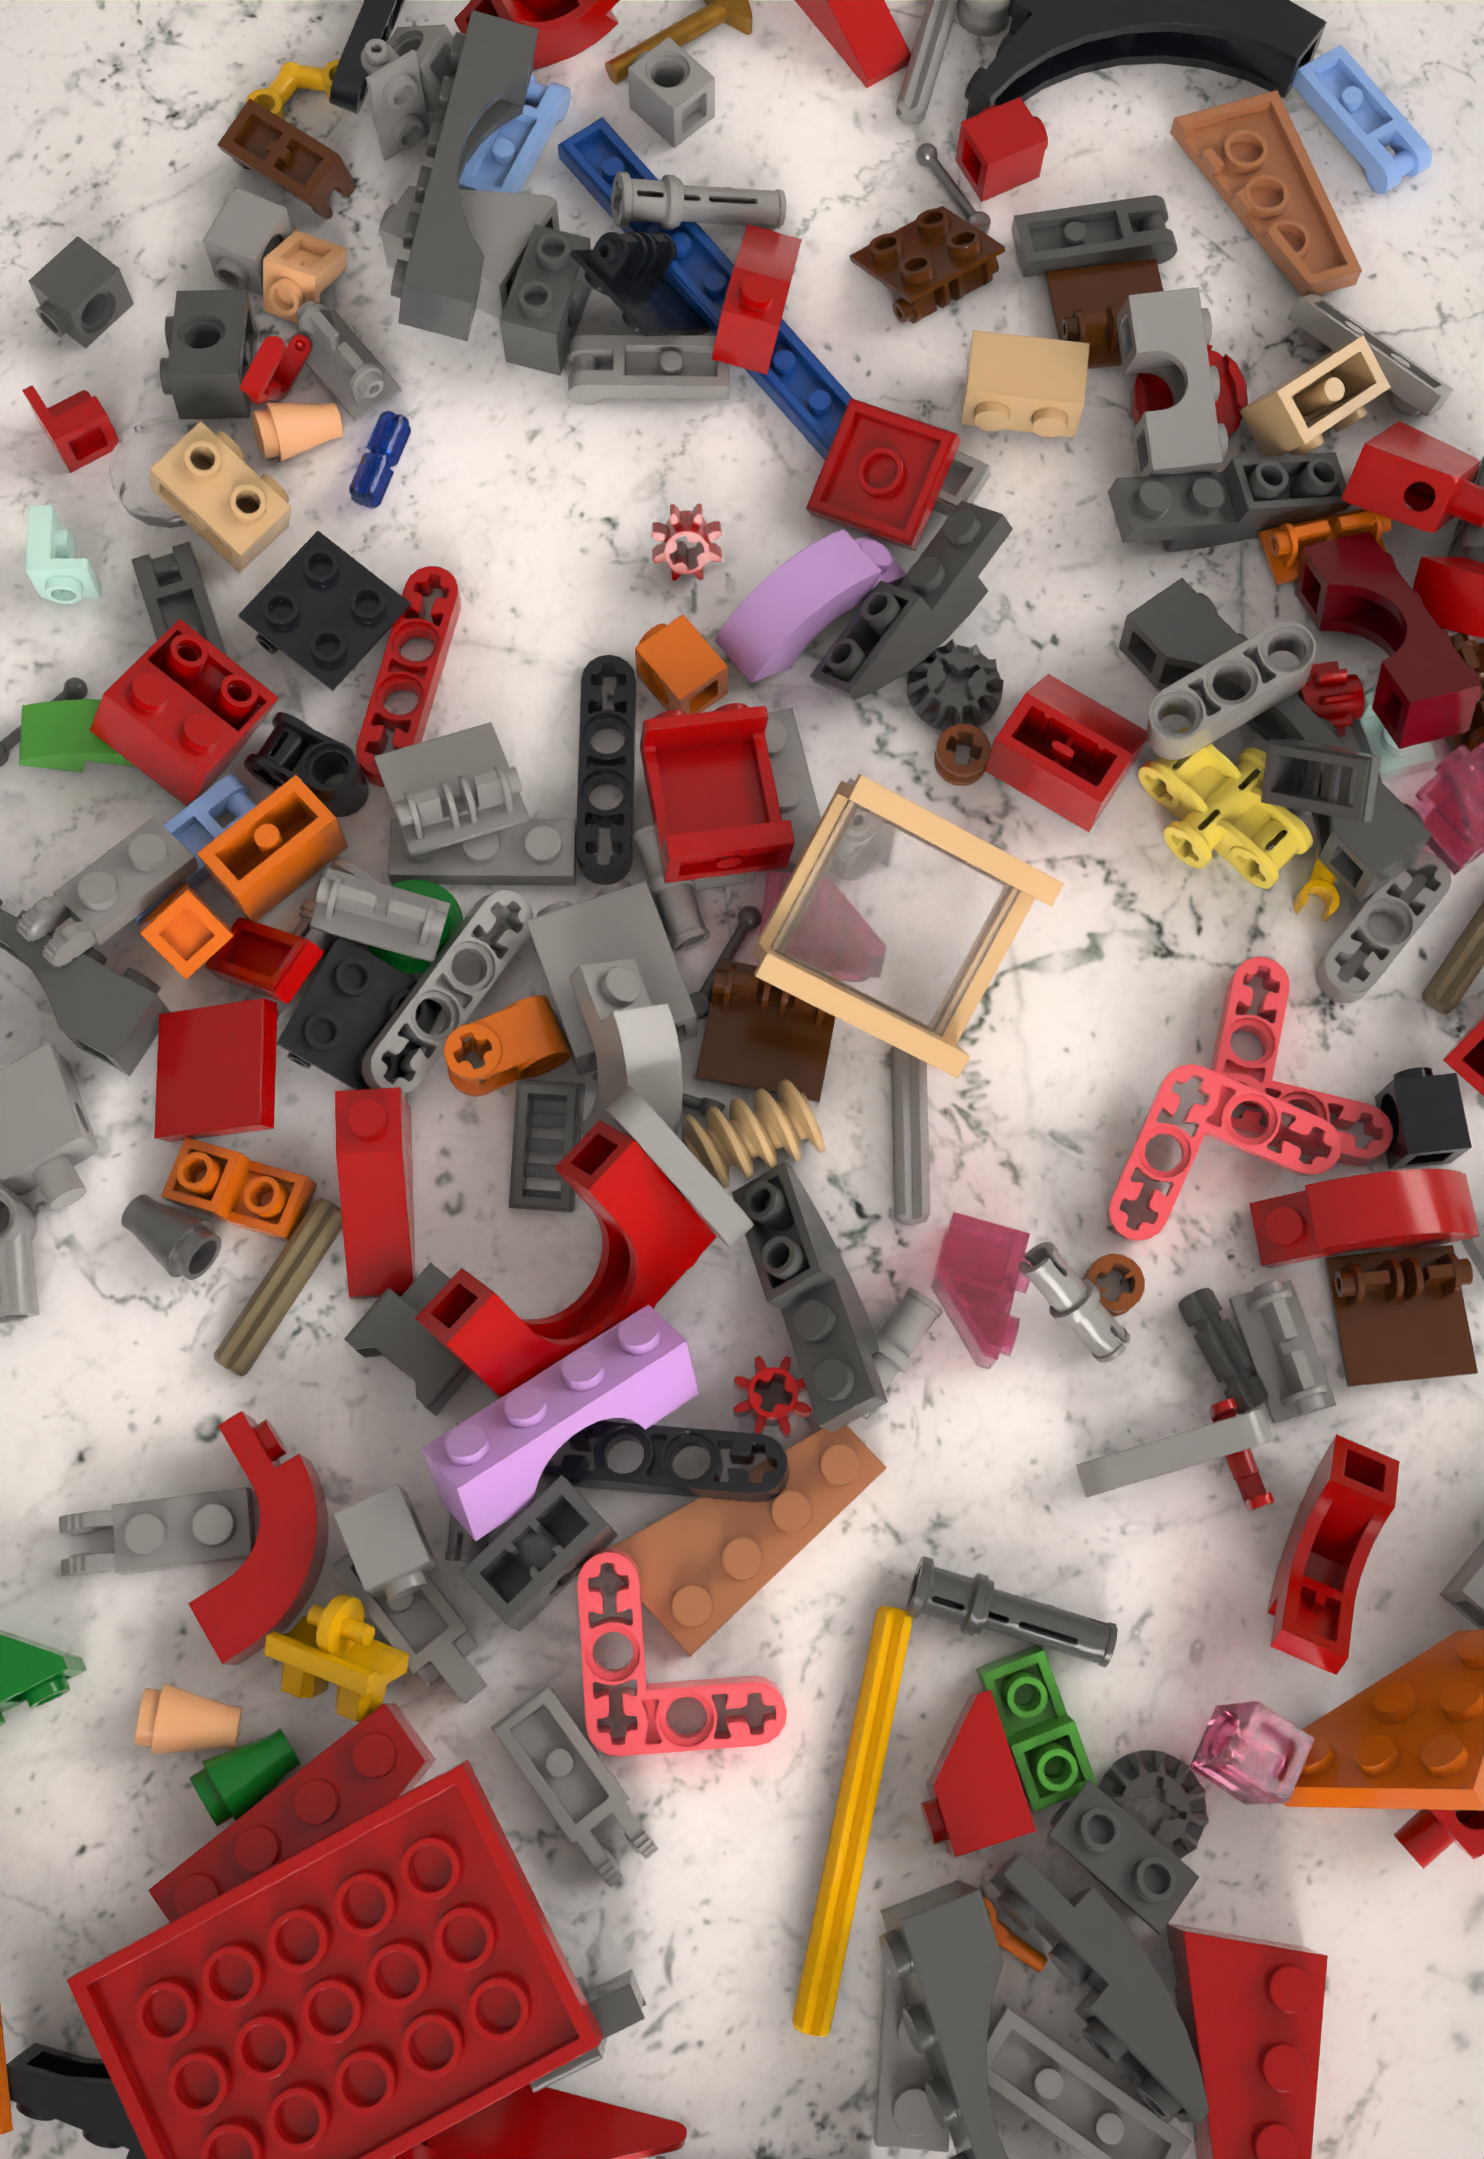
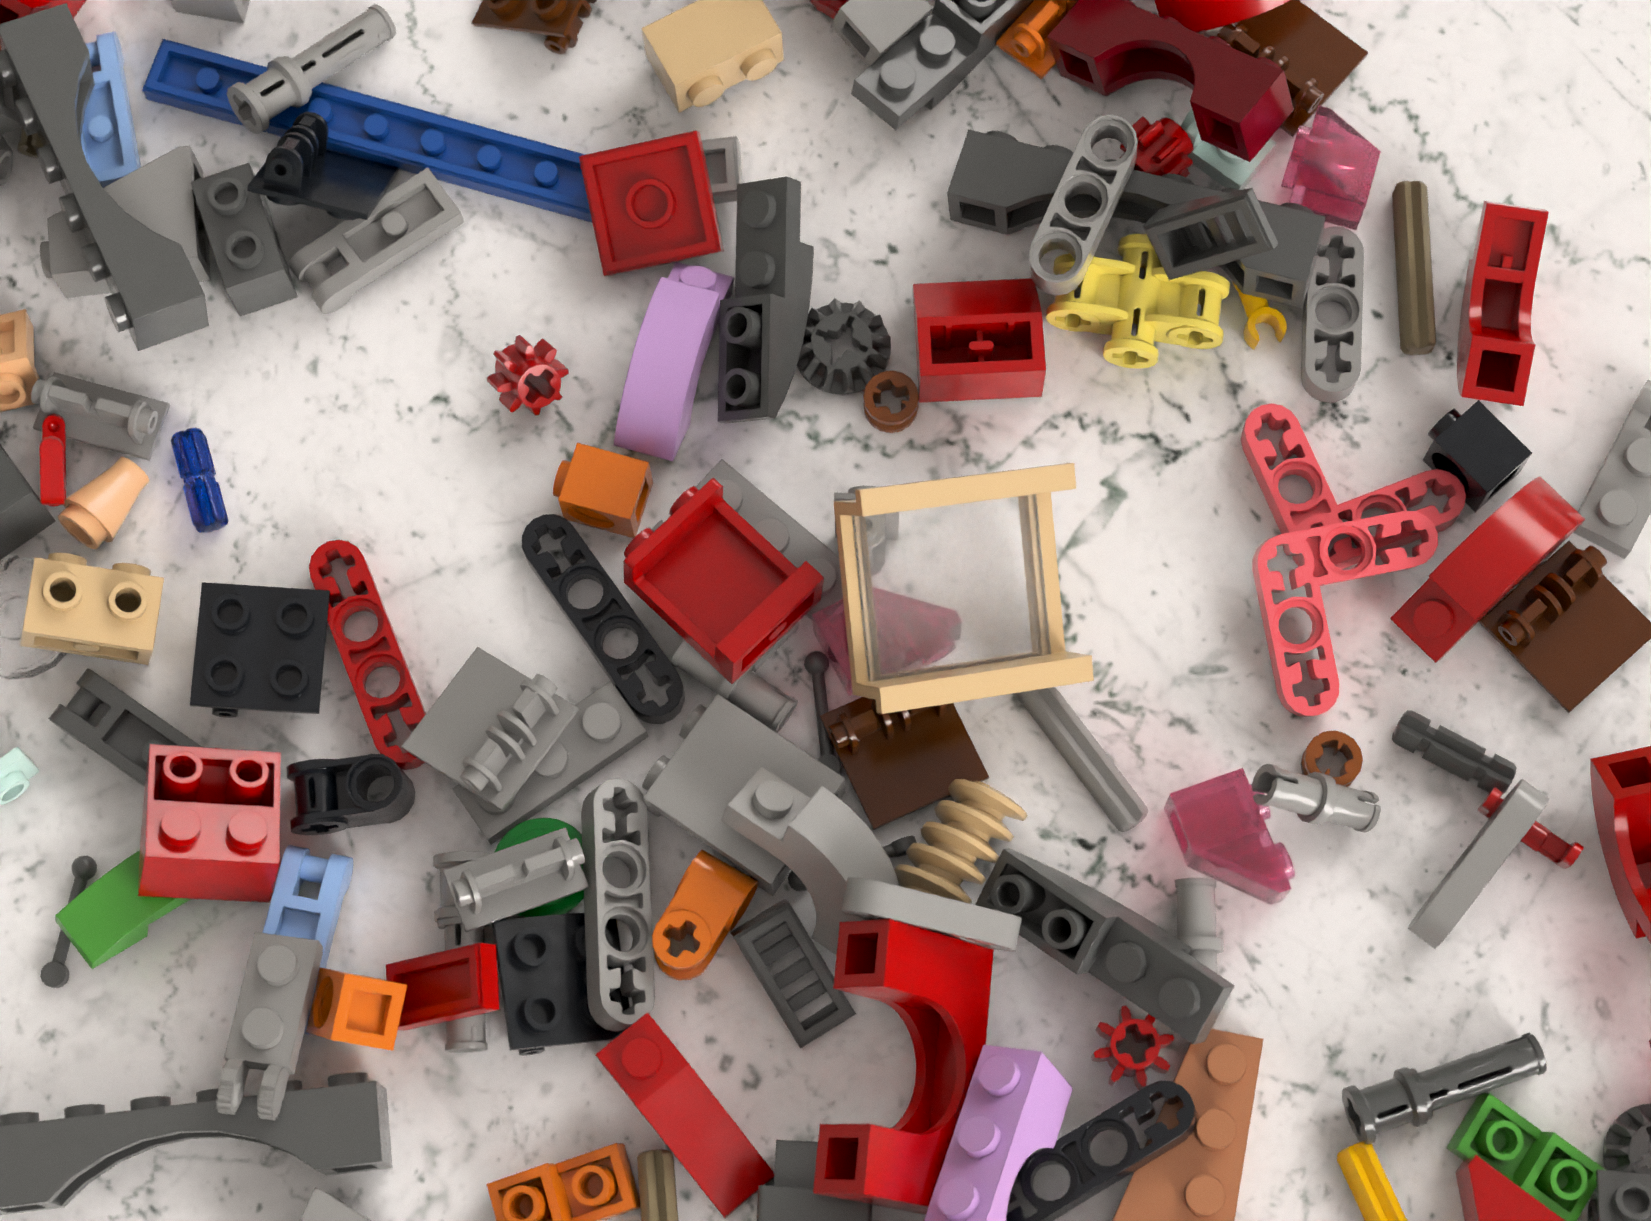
camera: 30 degrees left, 0 degrees up
red tile [154,998,277,1142] -> none
orange brick [197,775,348,922] -> none
red slope [711,224,802,375] -> none
light grey hinge [1229,1280,1337,1424] -> none

